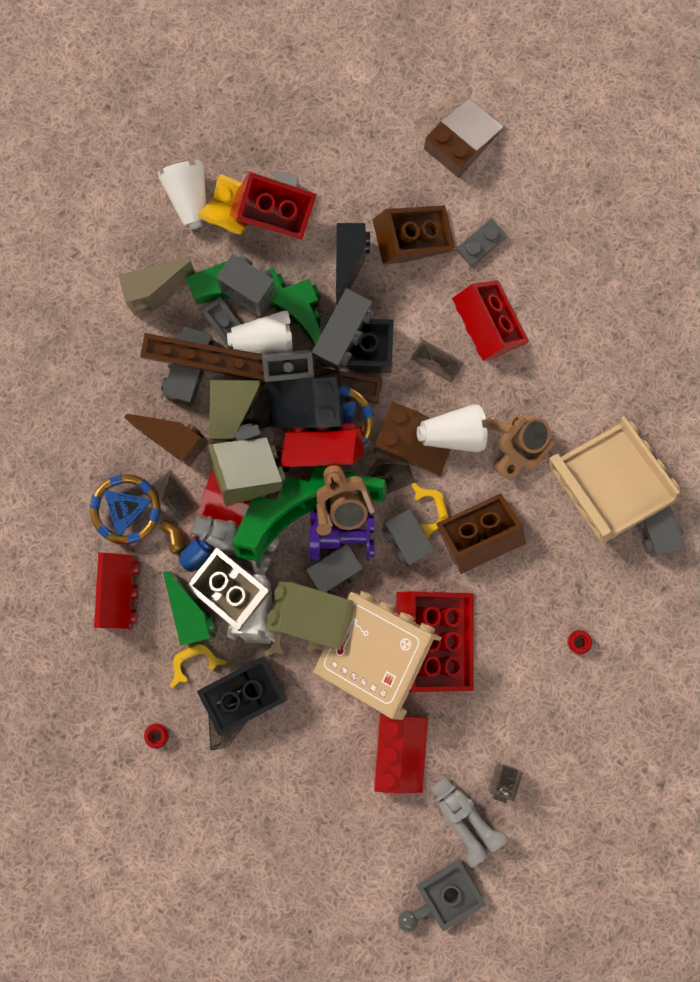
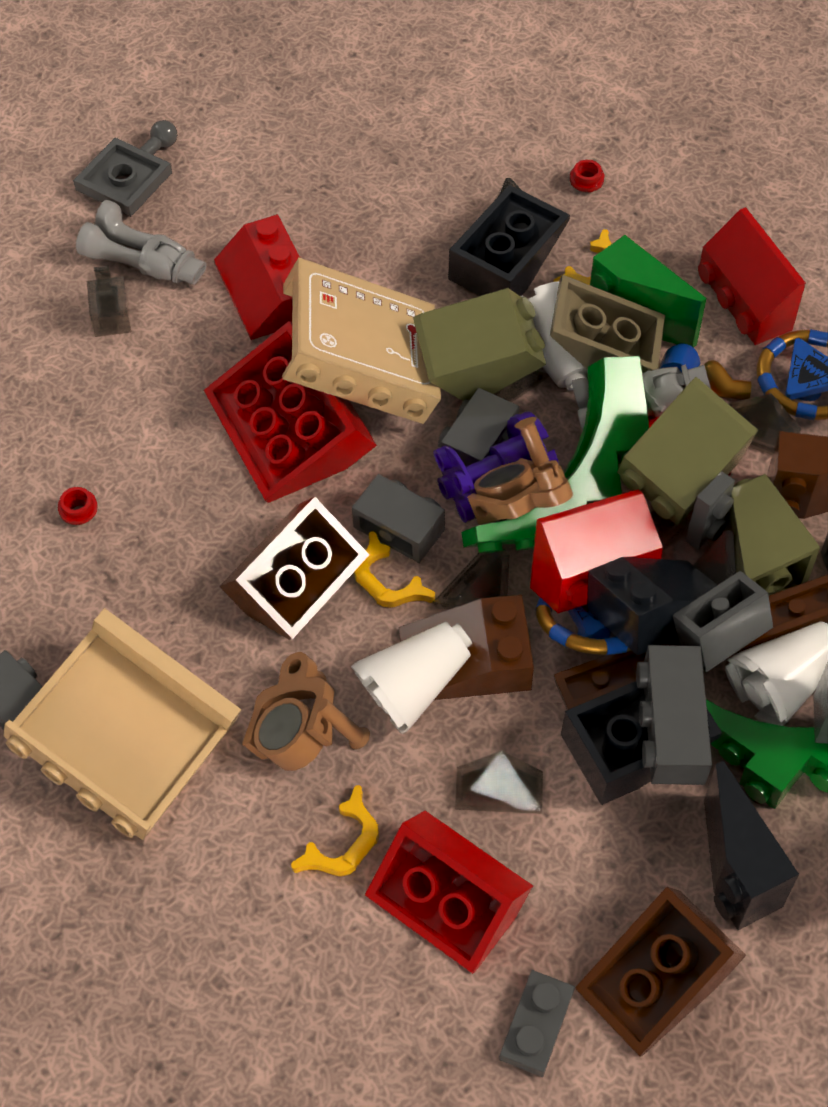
camera: 155 degrees right, 25 degrees down
none -> yellow helmet [291,785,379,876]

